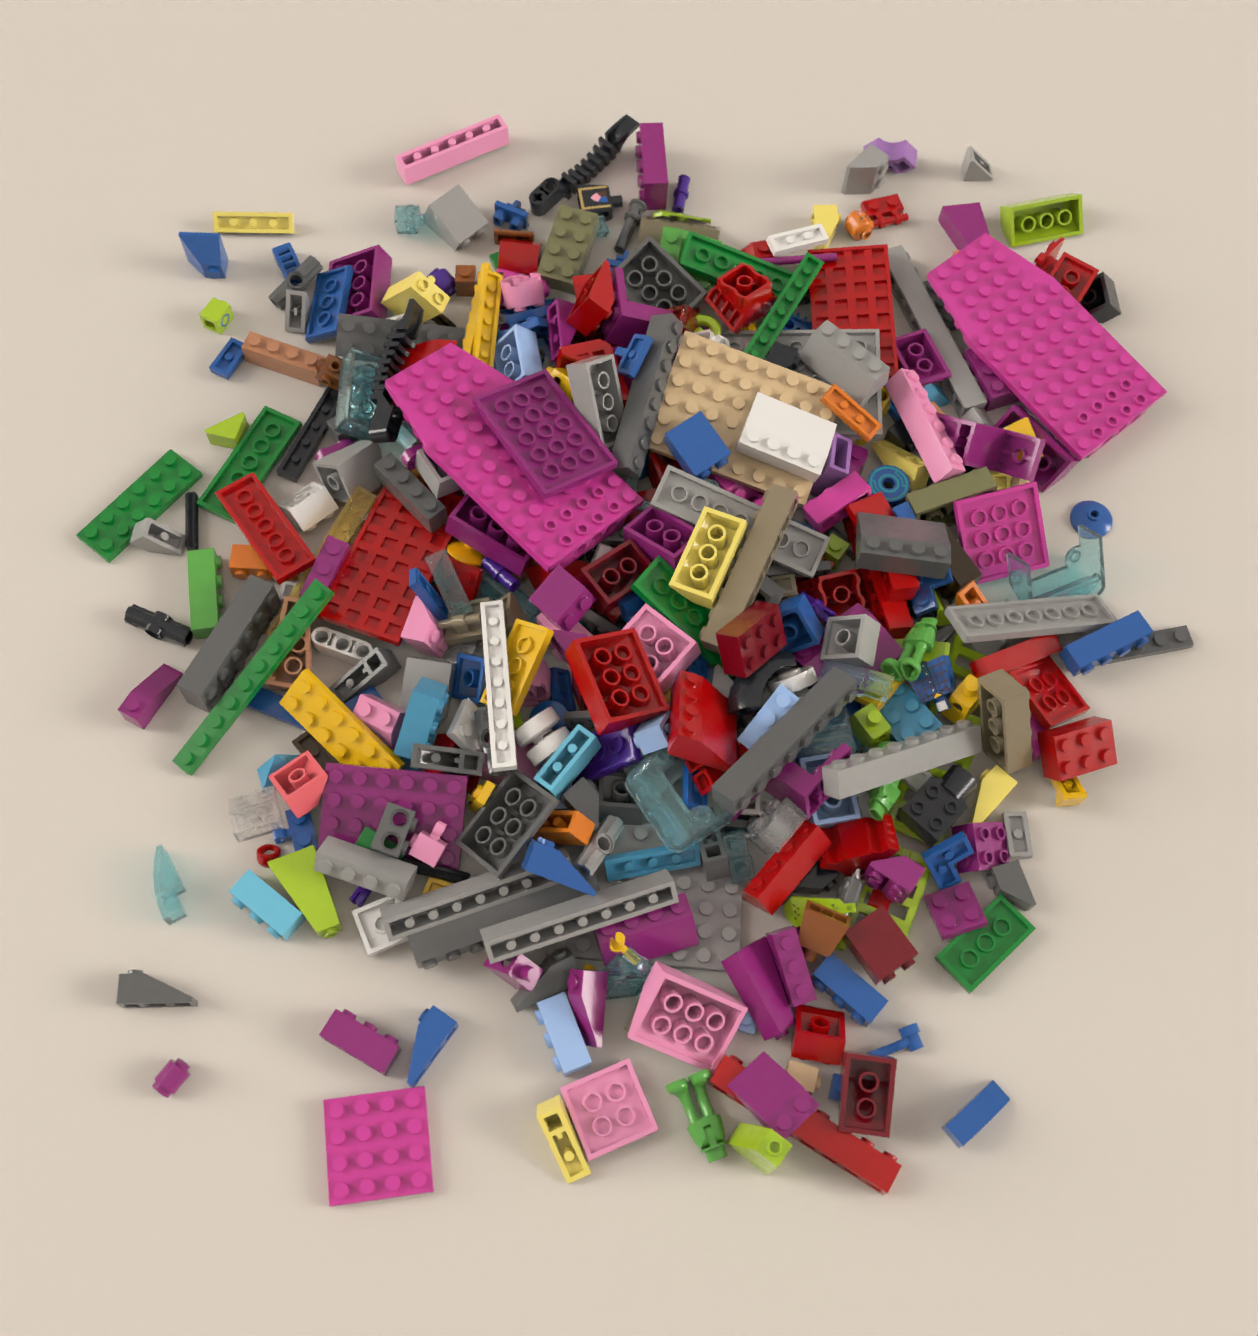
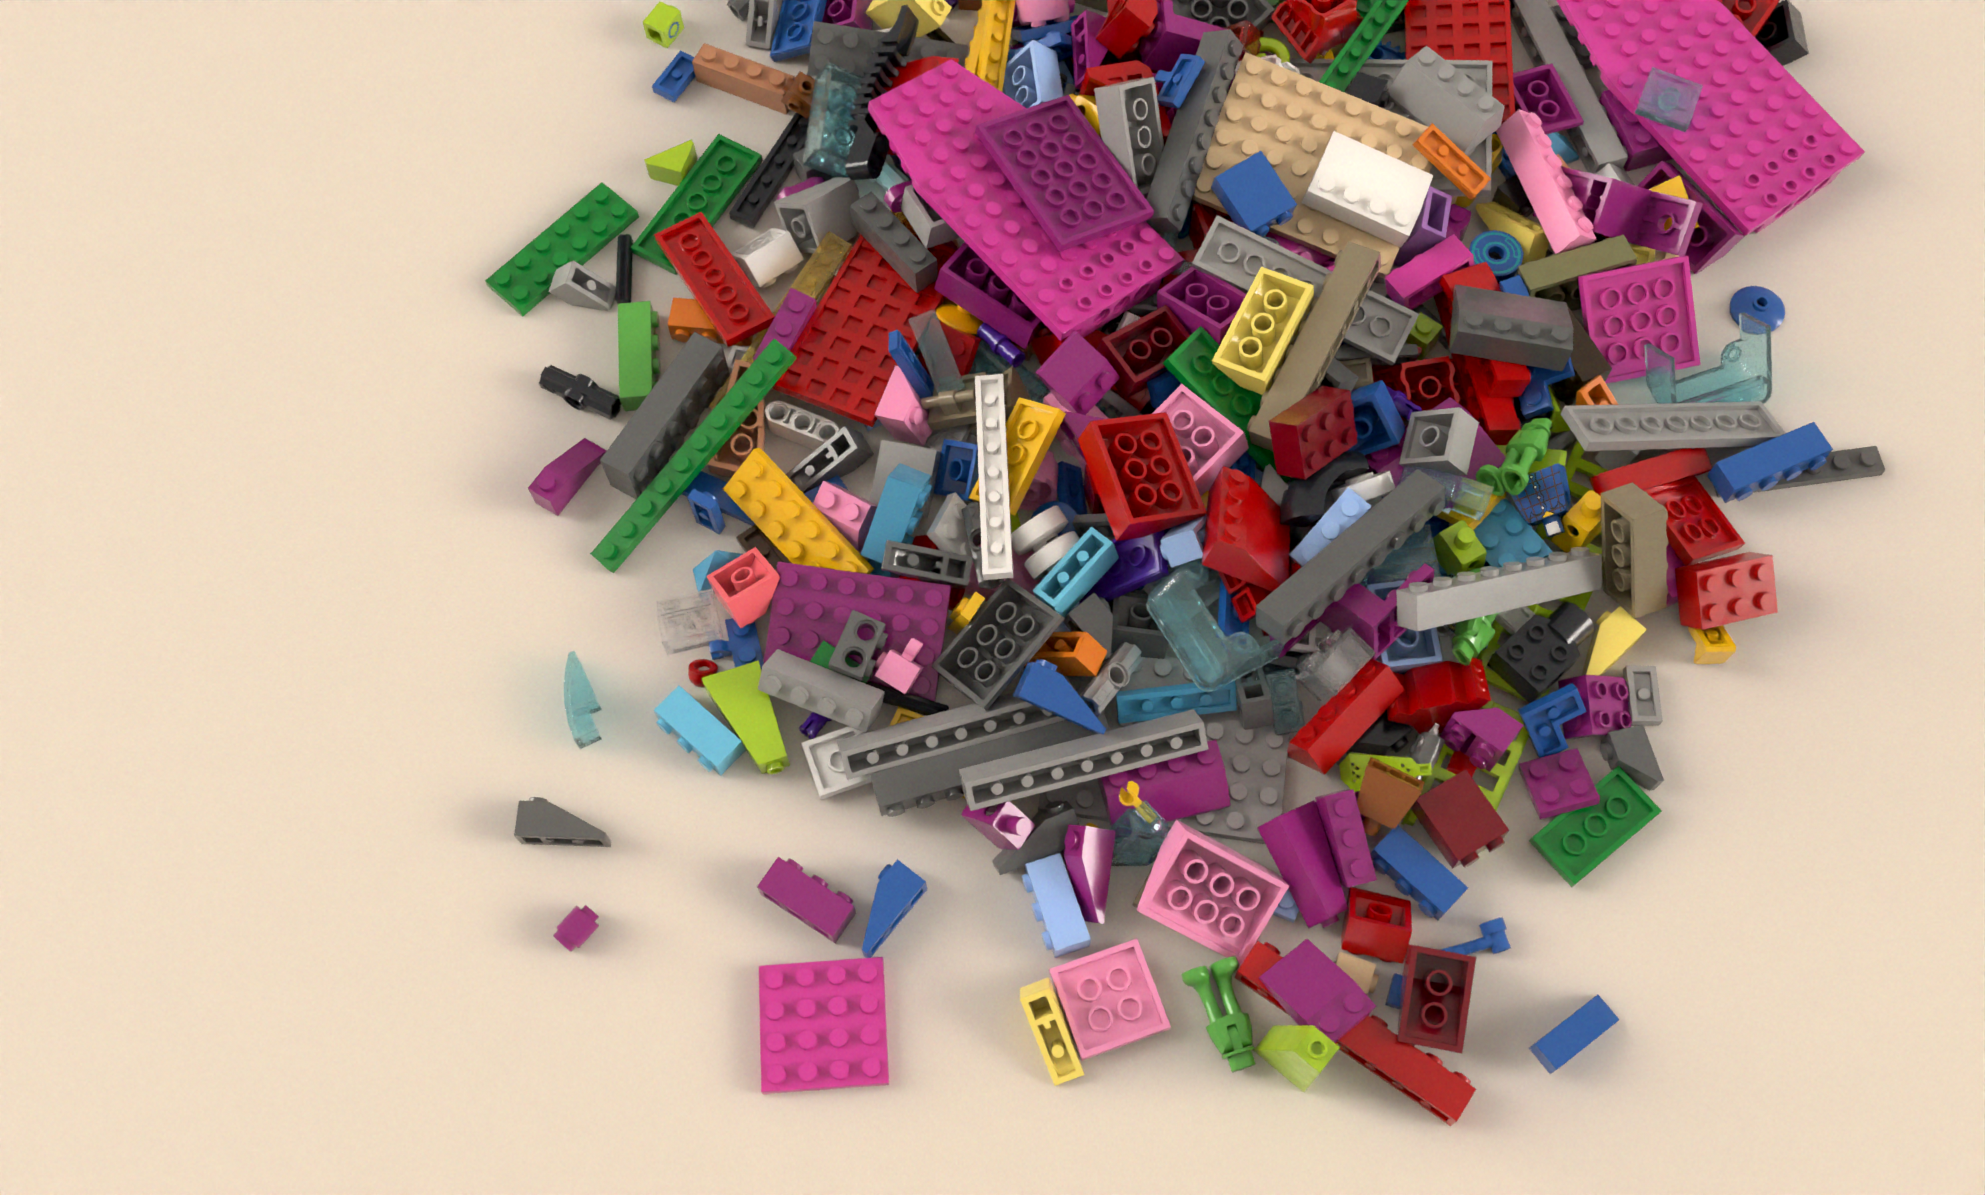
camera: 10 degrees right, 0 degrees up
none -> blue plate [687,489,726,535]
none -> clear light blue plate [1634,67,1703,132]

